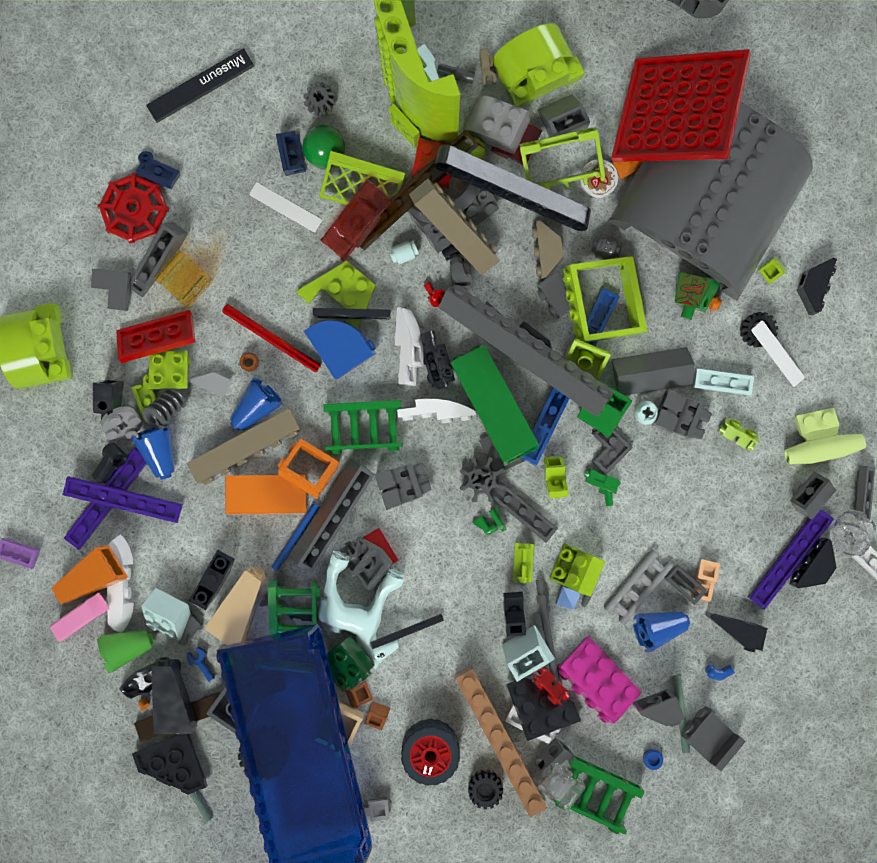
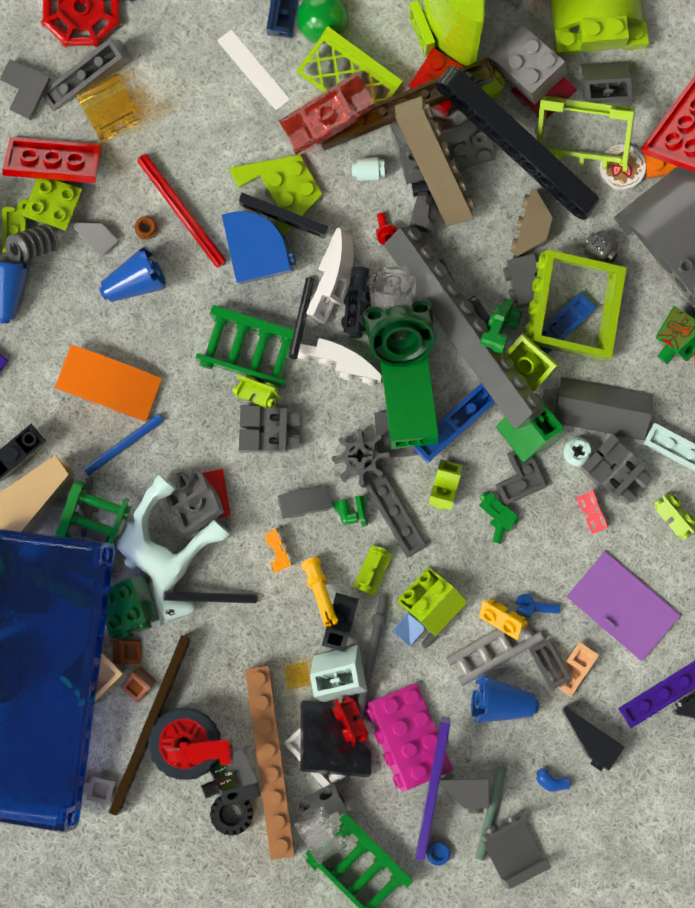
camera: 20 degrees right, 5 degrees down
dark tan brick [186,408,302,485] -> none
orange window [278,438,340,499] -> none
dark grey brick [289,459,375,572] -> none
none -> dark brown tile [108,635,191,816]
none -> red hips [167,740,234,767]
none -> black torso [200,749,262,805]
none -> lime hinge [233,375,283,409]
none -> light orange piece [265,528,291,573]
none -> dark grey slope [277,486,331,519]
none -> clear yellow plate [284,662,311,690]
none -> black bar [289,277,315,360]
none -> yellow pin [301,557,338,627]
none -> dark green piece [364,300,435,367]
none -> clear brick [369,267,417,310]
none -> dark purple tile [415,716,451,861]
none -> yellow hinge [479,599,529,640]
none -> green plate [480,298,522,354]
none -> blue bar [515,594,560,618]
none -> medium lavender container [566,550,681,661]
none -> coral piece [576,490,608,534]

